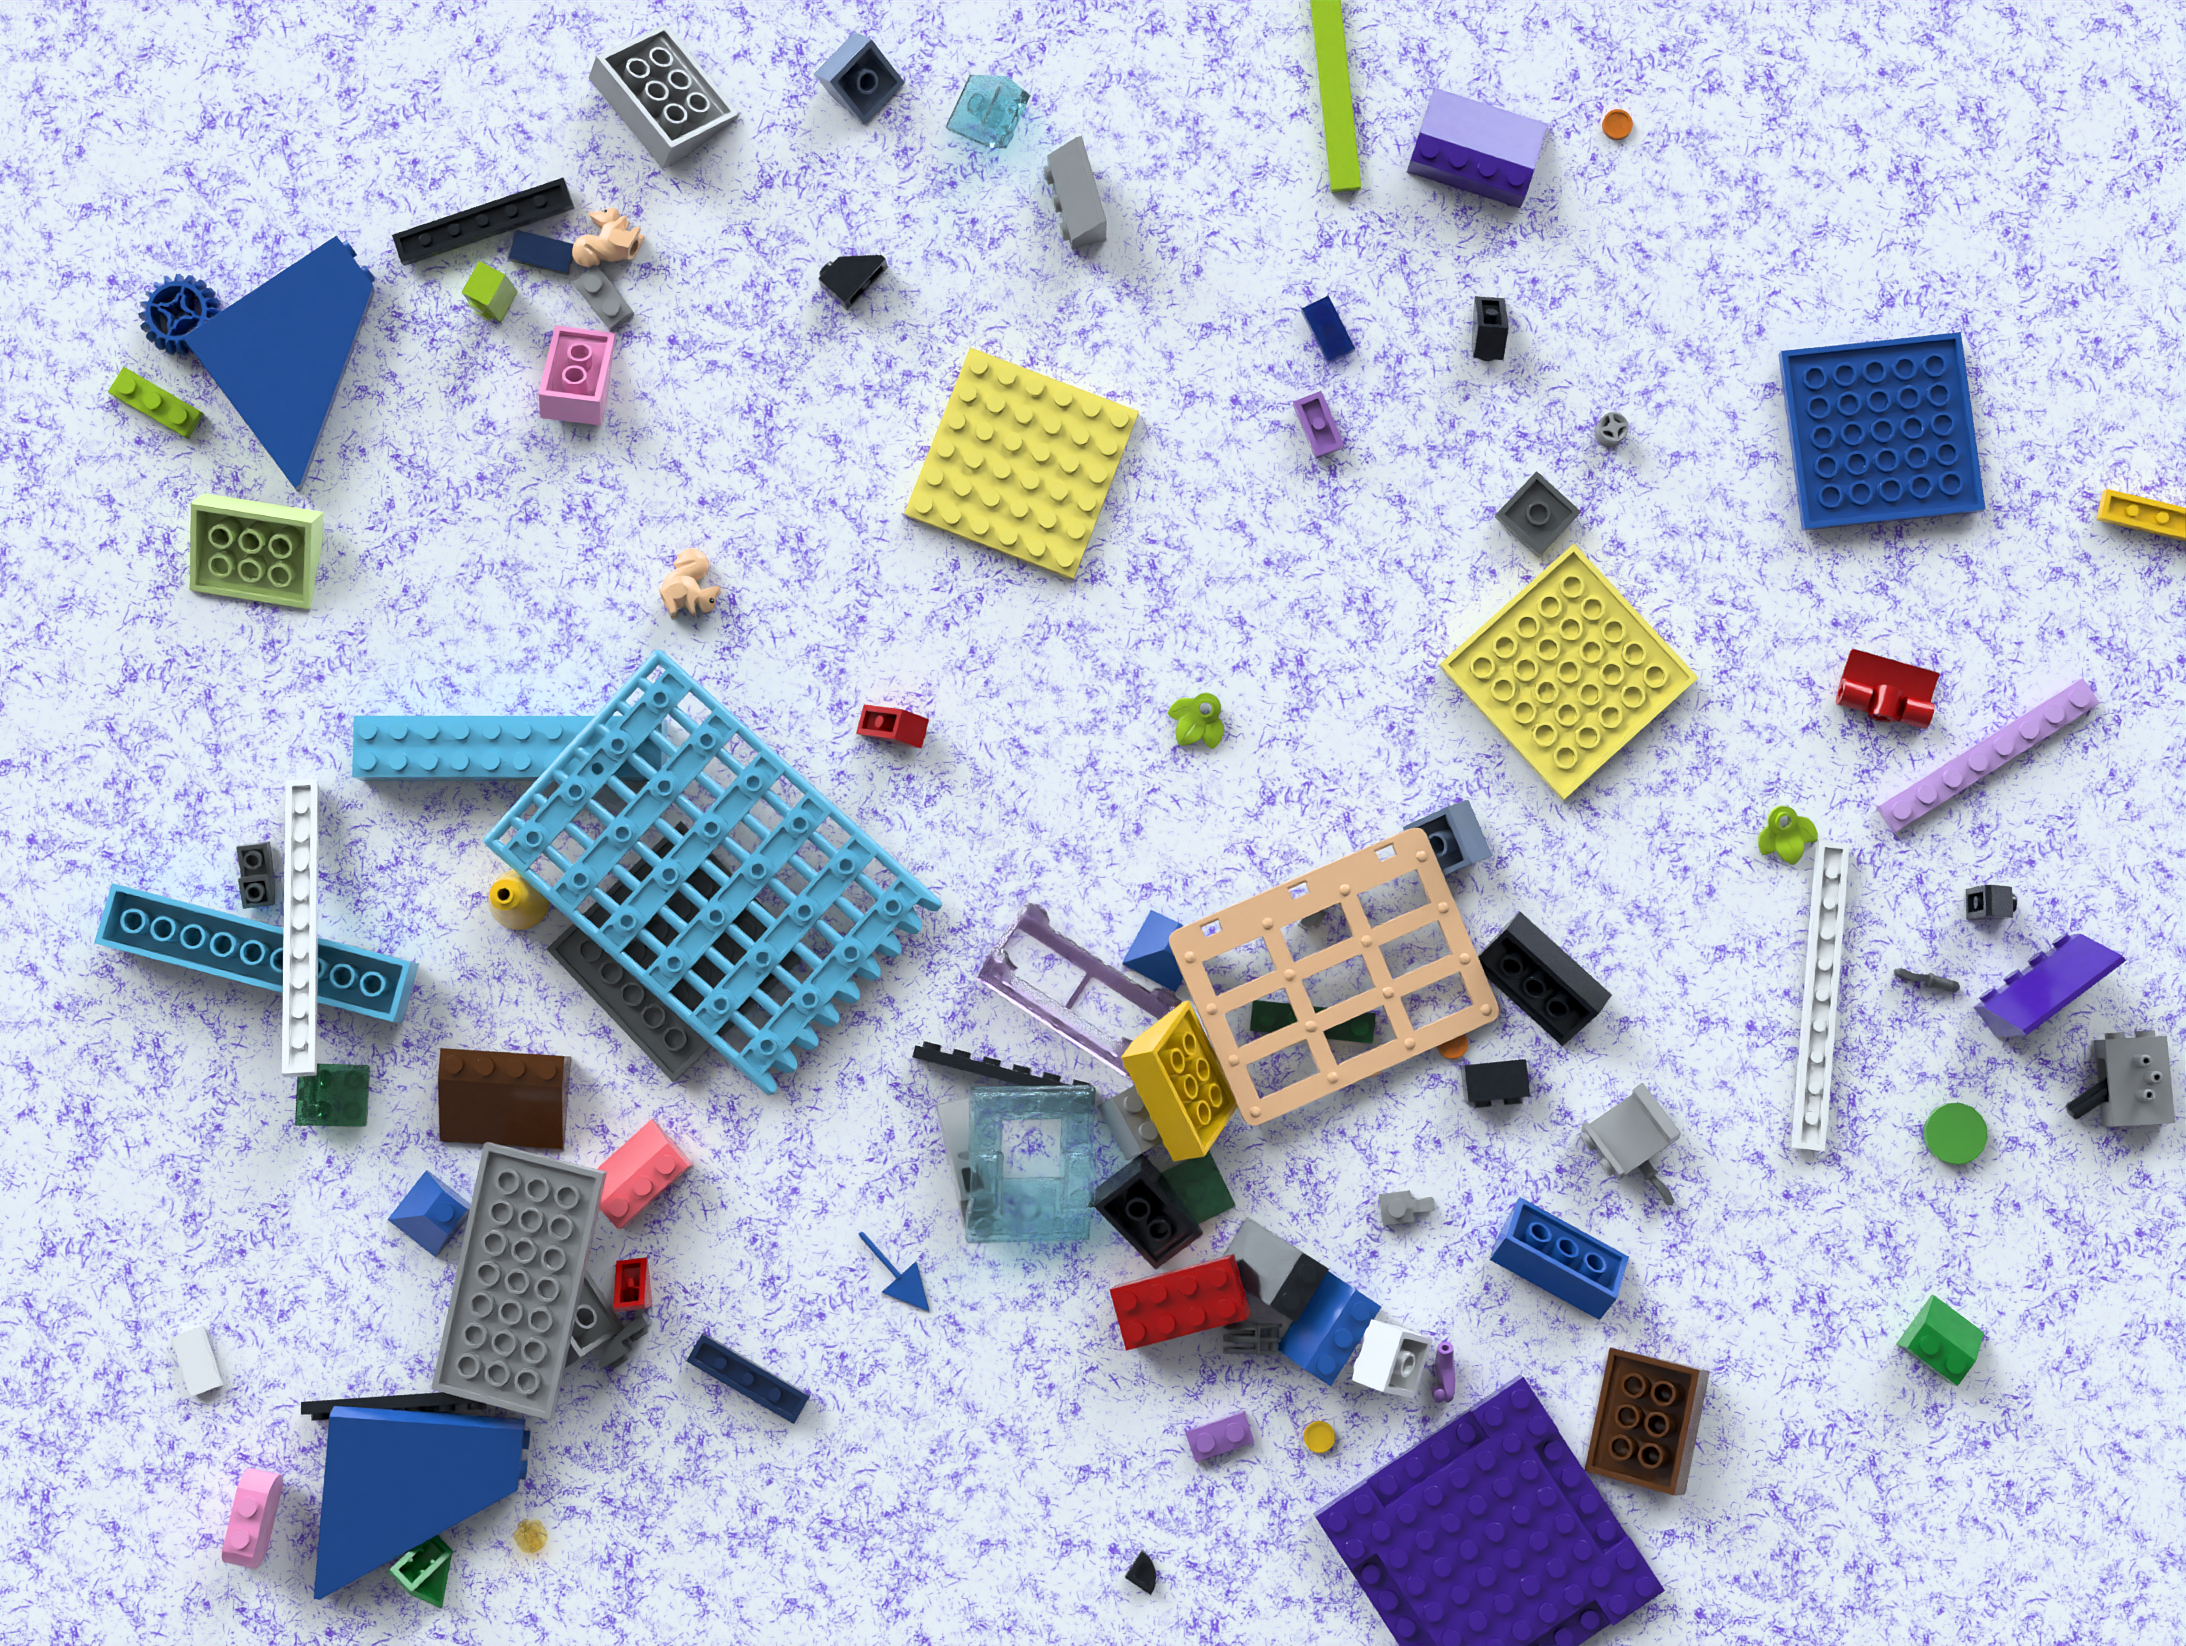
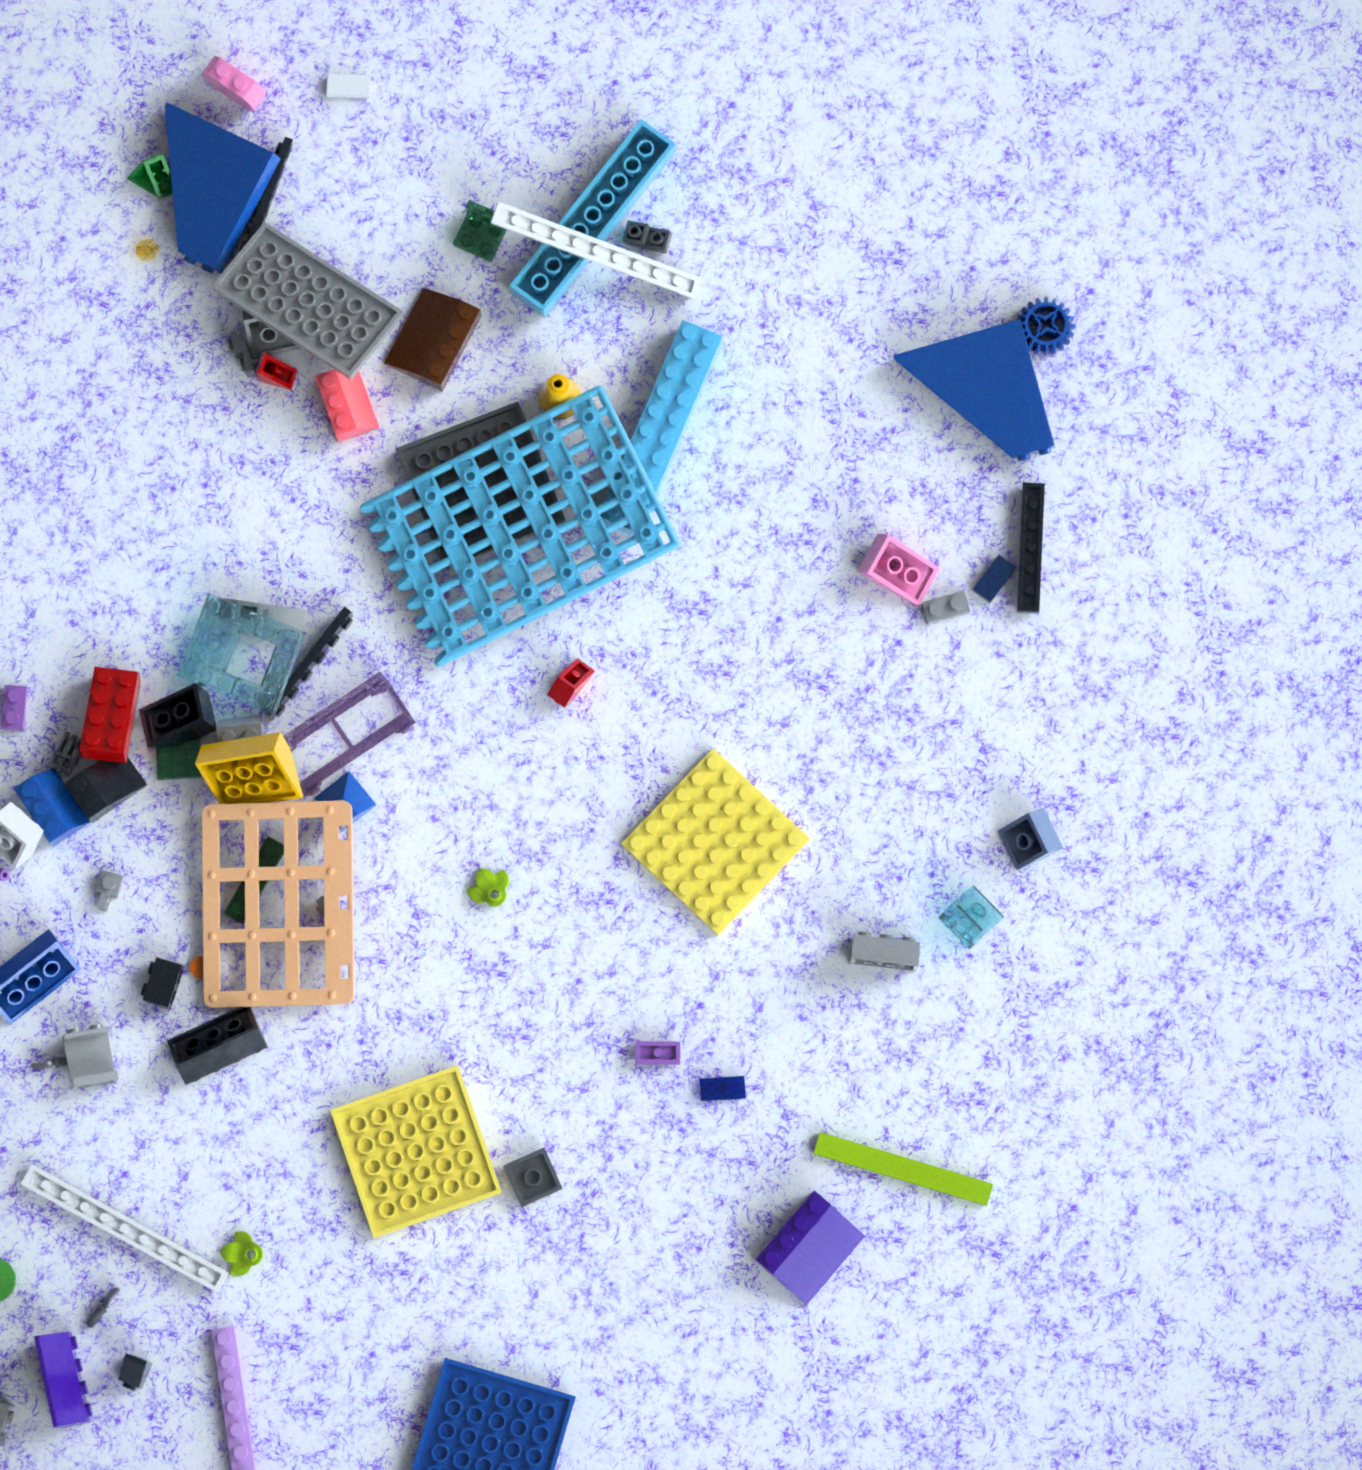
camera: 115 degrees right, 5 degrees down
lime plate [108,366,204,439] -> none
yellowish green slope [189,493,324,609] -> none
blue slope [387,1170,471,1258] -> none
lime brick [461,261,518,323] -> none
light nougat animal [572,208,645,268] -> none
light grey slope [588,24,739,169] -> none
light nougat animal [659,548,721,620] -> none
dark blue plate [686,1333,811,1424] -> none
black slope [818,255,888,311] -> none
blue piece [859,1232,930,1312] -> none
sand blue slope [1403,800,1492,876] -> none
black slope [1472,296,1509,361] -> none
light grey wheel [1594,412,1629,447] -> none
orange piece [1602,109,1633,140] -> none
red panel [1836,649,1940,729] -> none

